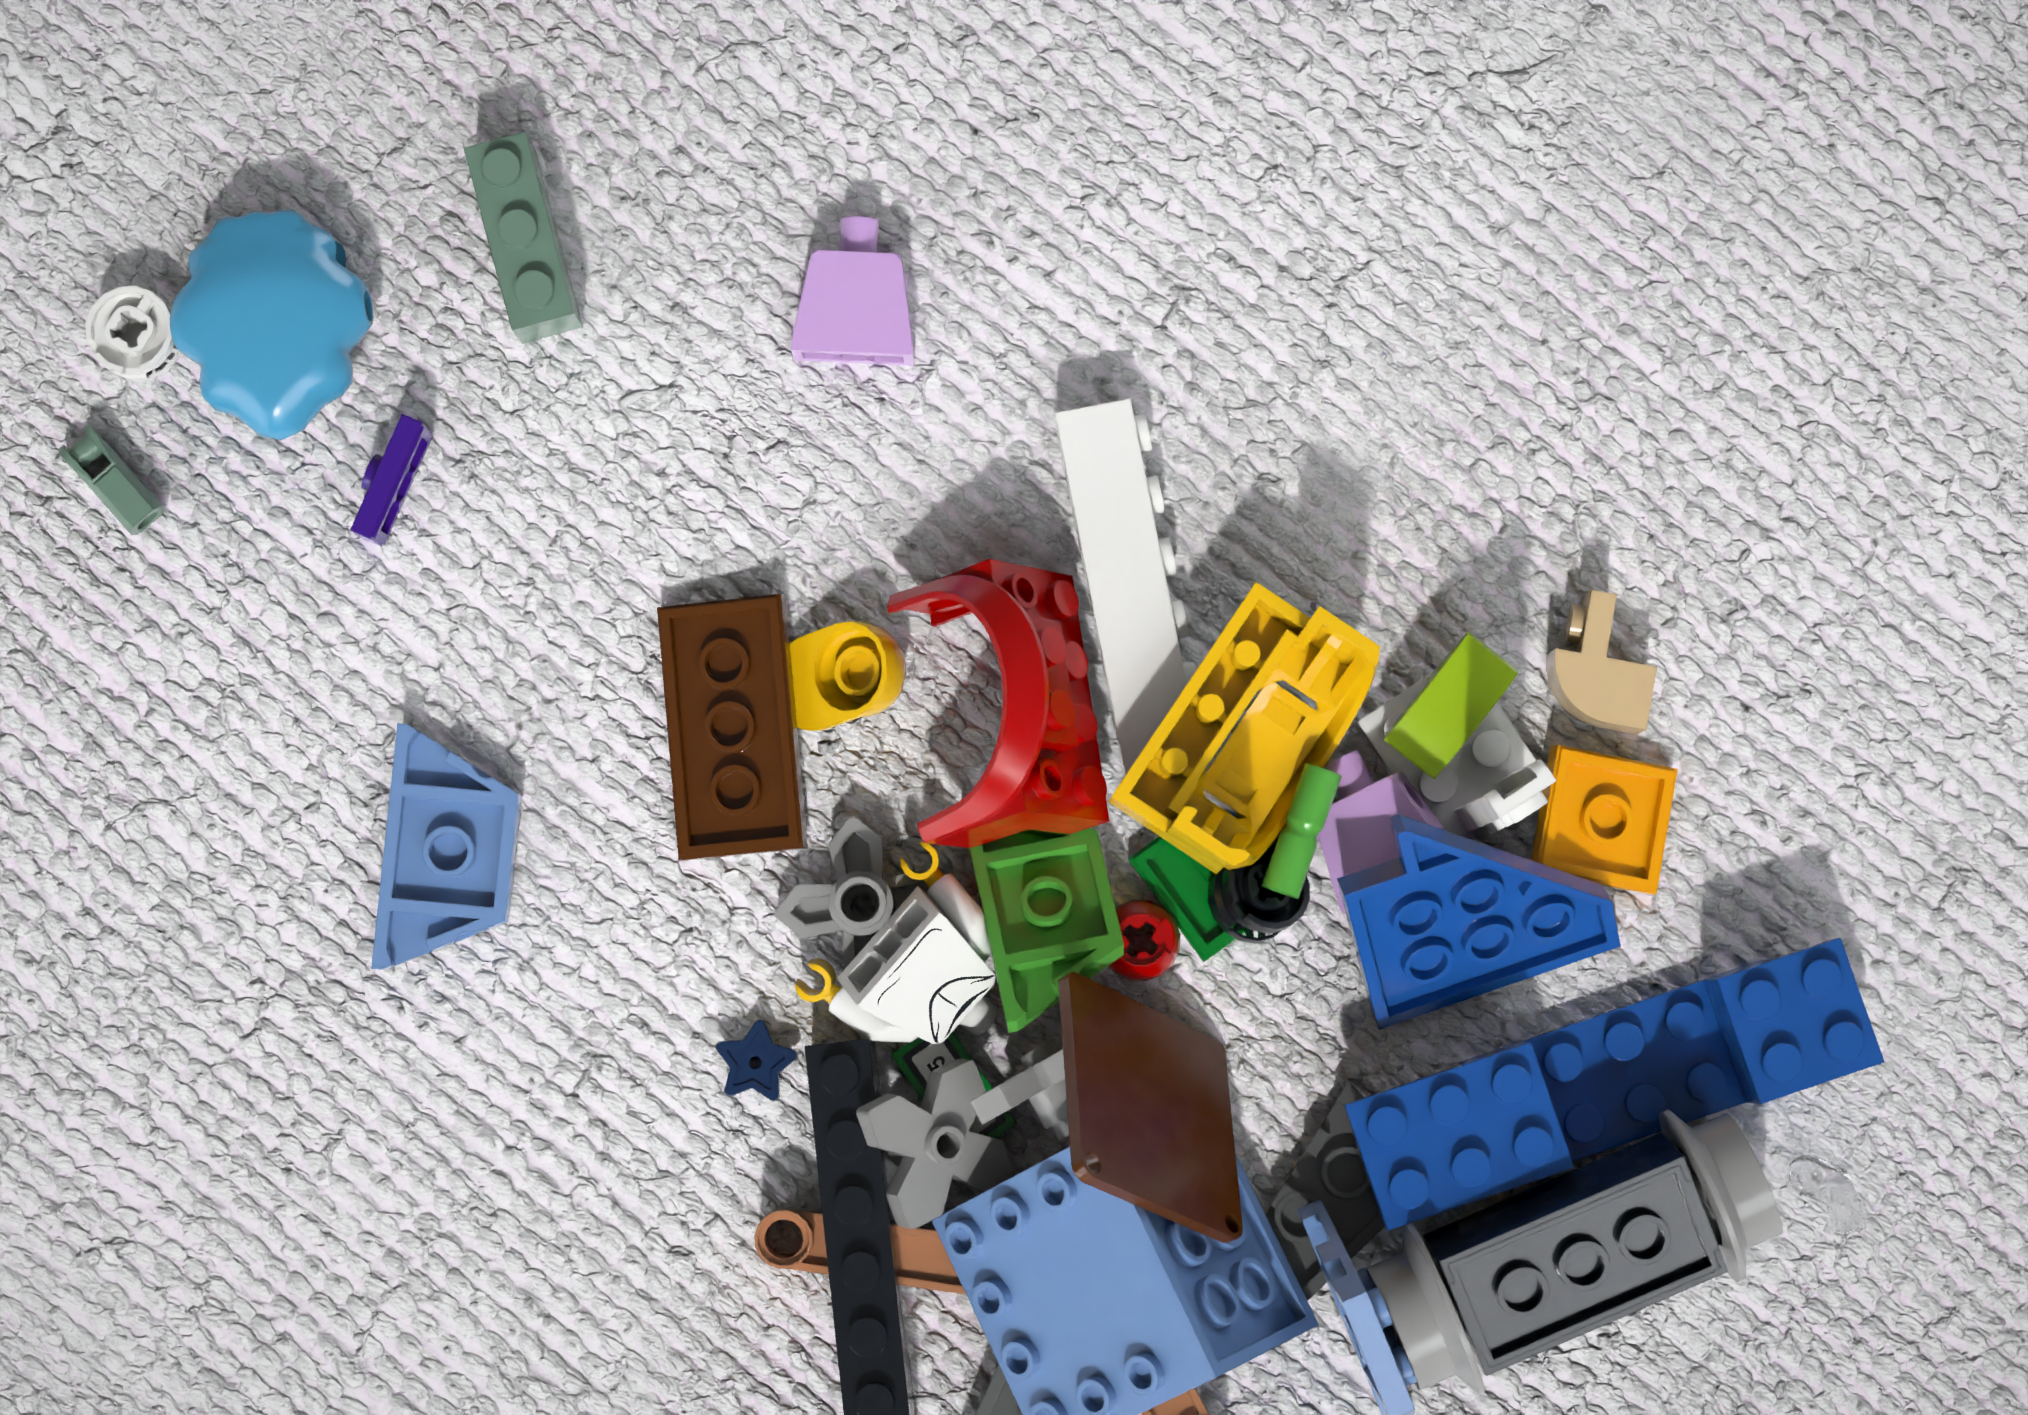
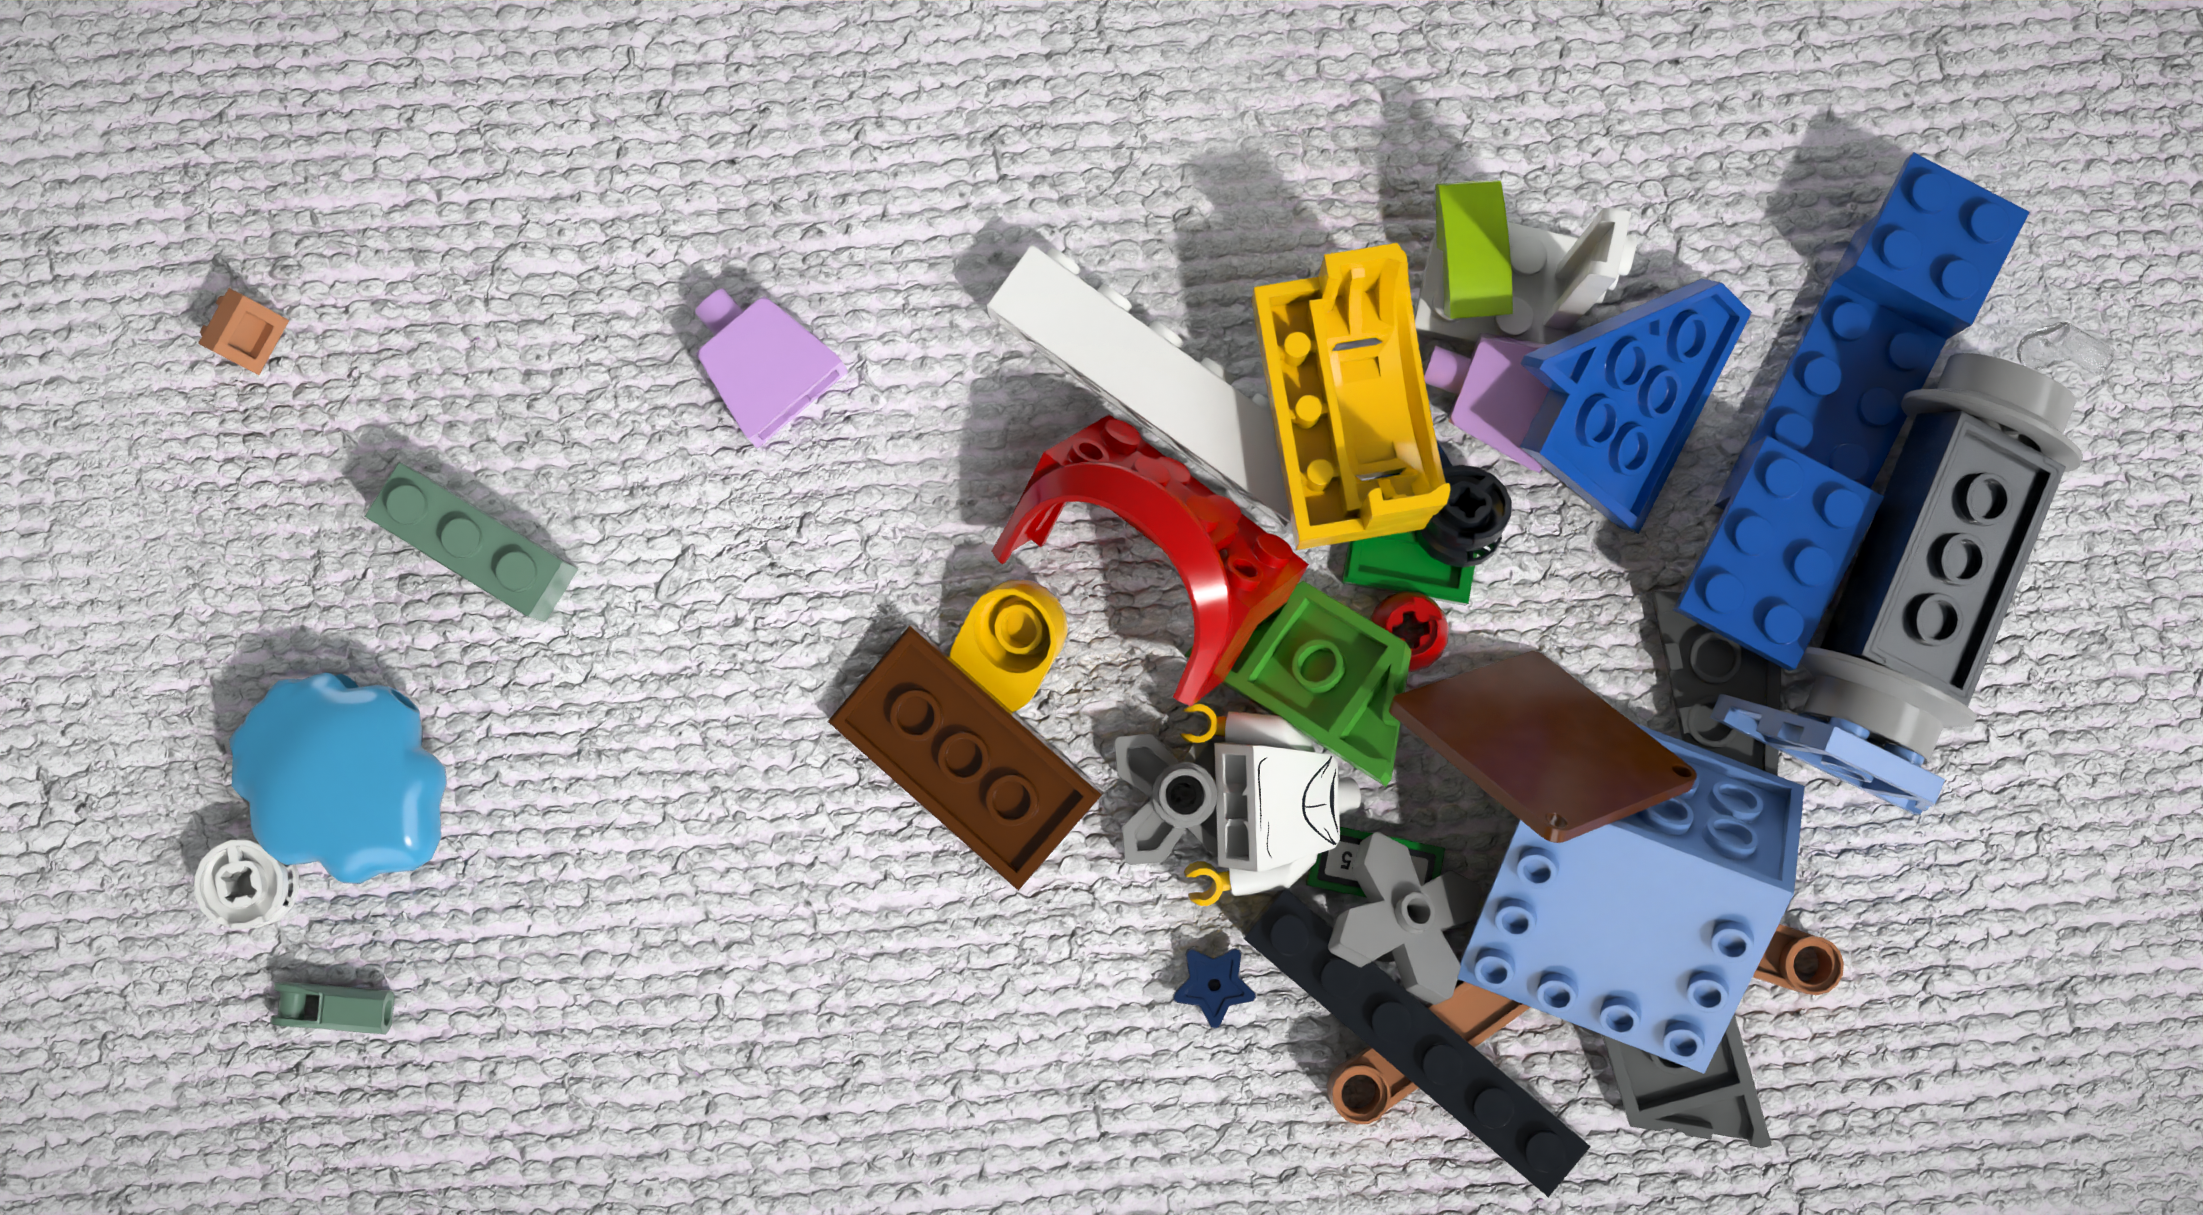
camera: 45 degrees left, 0 degrees up
dark purple plate [350,414,433,547] -> none
medium blue wing [371,723,522,970] -> none
light grey plant [970,1039,1069,1141] -> none
bright green piece [1261,763,1342,899] -> none
light orange tile [1531,745,1678,895] -> none
tan brick [1546,590,1657,735] -> none

